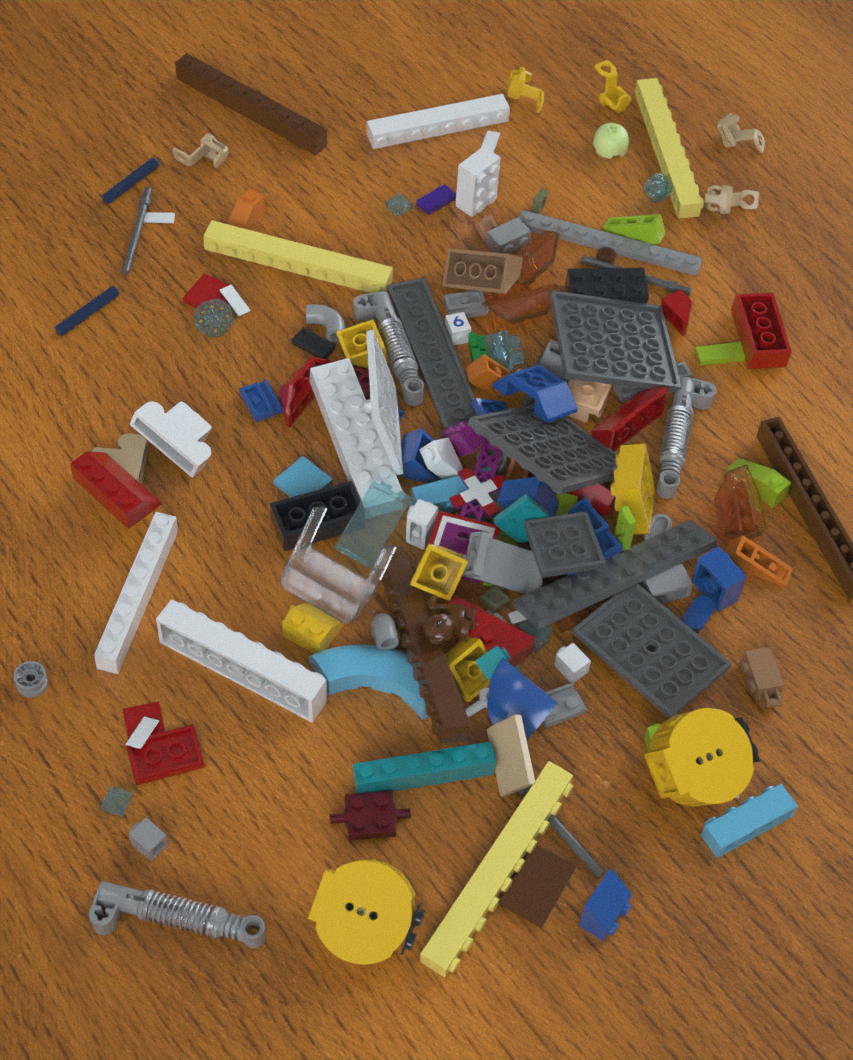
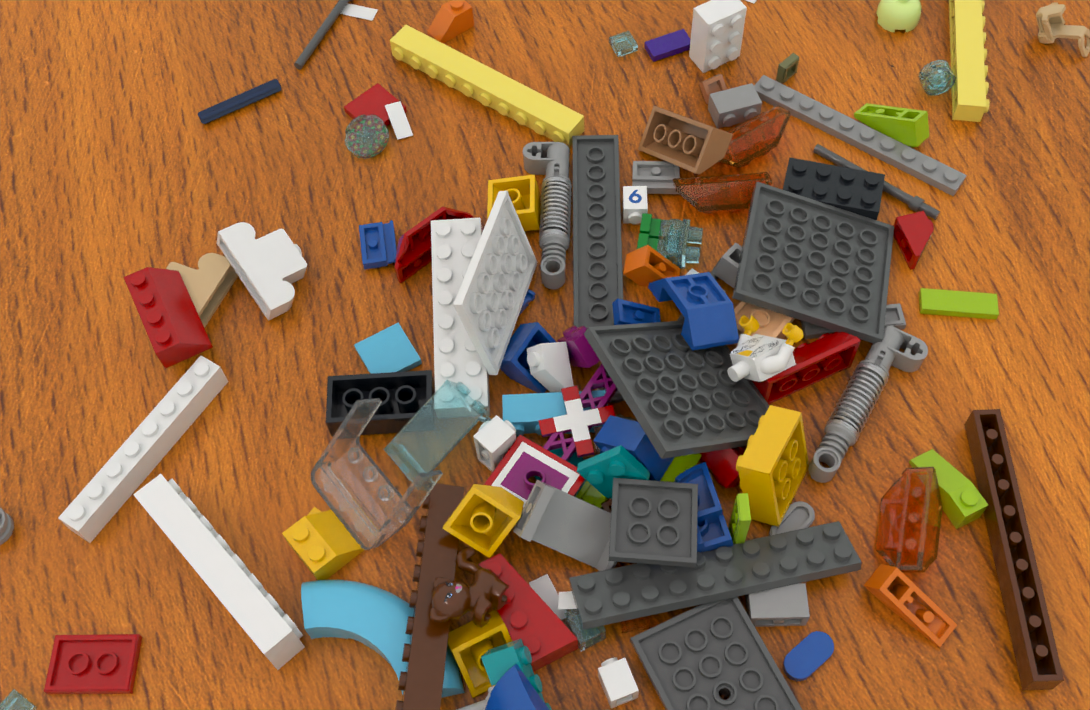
camera: 25 degrees right, 5 degrees up
red sticker [123,701,165,740] -> none
white sticker [125,717,159,749] -> none
black tile [291,327,335,359] -> none
light grey cylinder [306,304,346,343] -> none
light grey cylinder [371,613,399,650] -> none
olive tile [479,586,511,614] -> none
reddish brown tile [596,247,616,264] -> none
blue brick [691,546,746,612] -> none
tan piece [704,185,760,214] -> none
red brick [731,293,792,369] -> none
none -> white torso [727,315,804,382]

